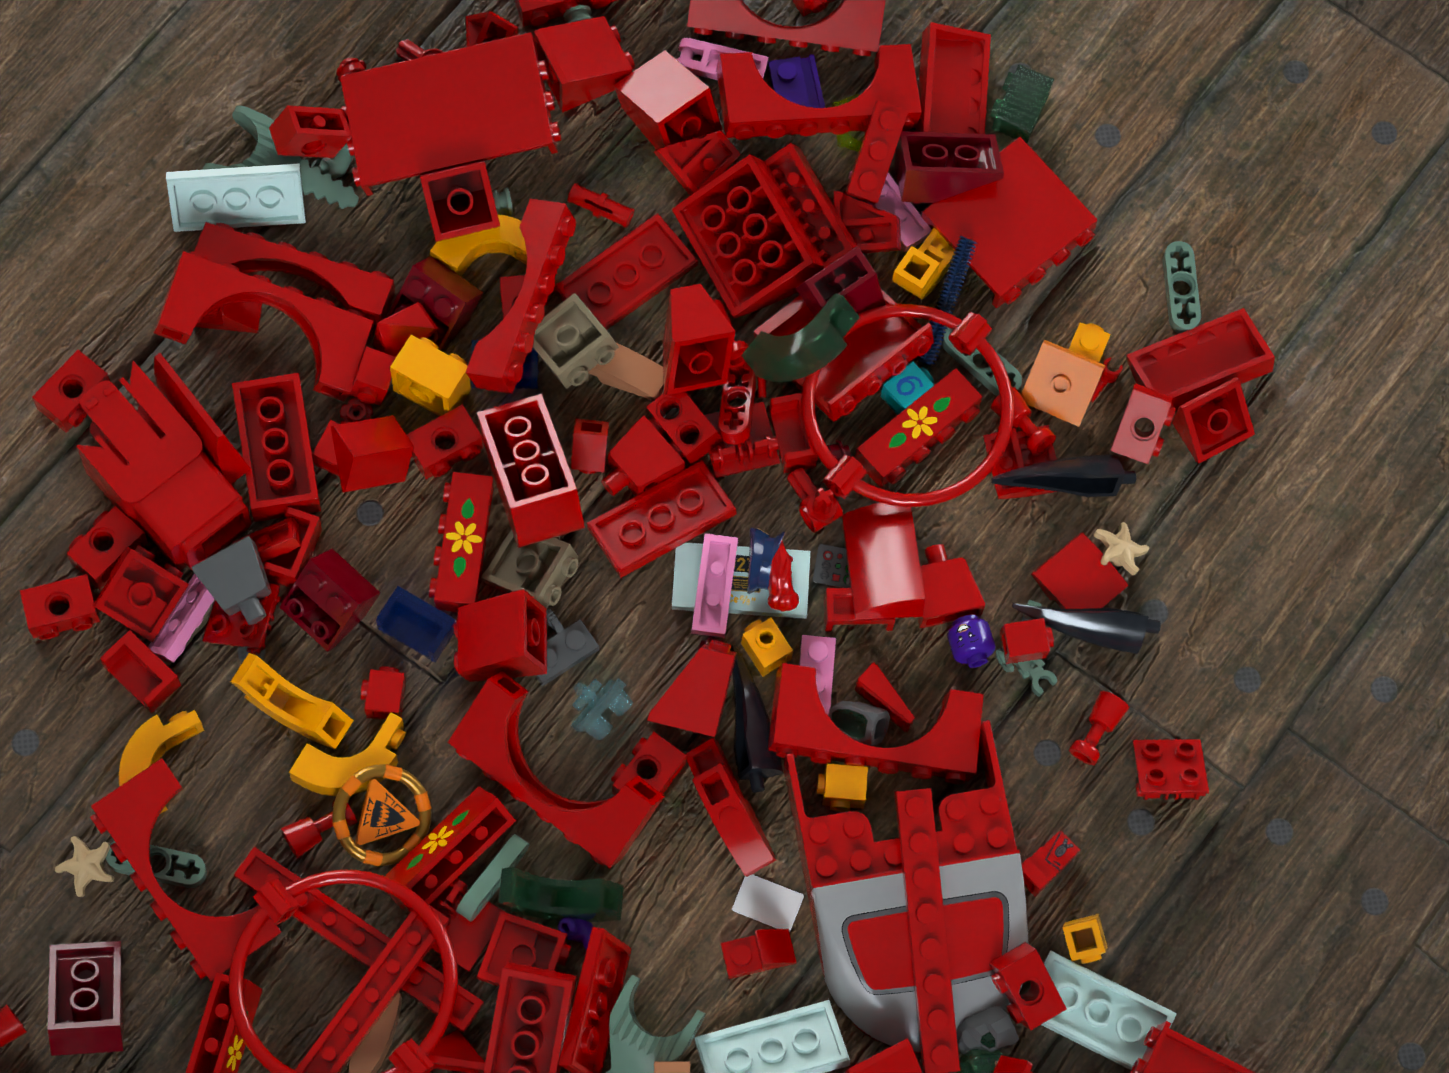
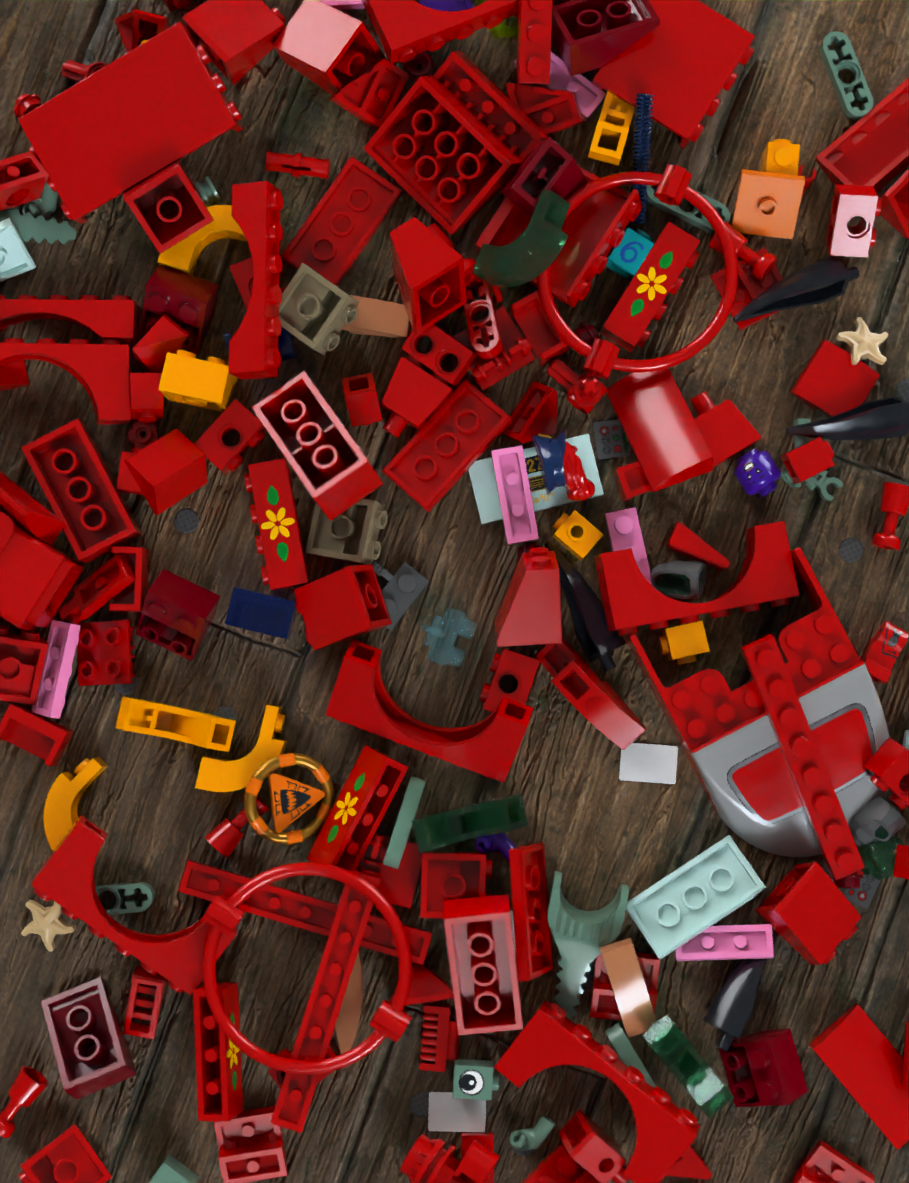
camera: 10 degrees left, 15 degrees up
dark grey torso [191,536,272,625] -> none
red brick [360,666,406,720] -> none
red slope [721,929,797,979] -> none
none -> red slope [123,966,167,1040]
none -> dark red plate [404,52,434,82]
none -> red slope [501,381,557,444]

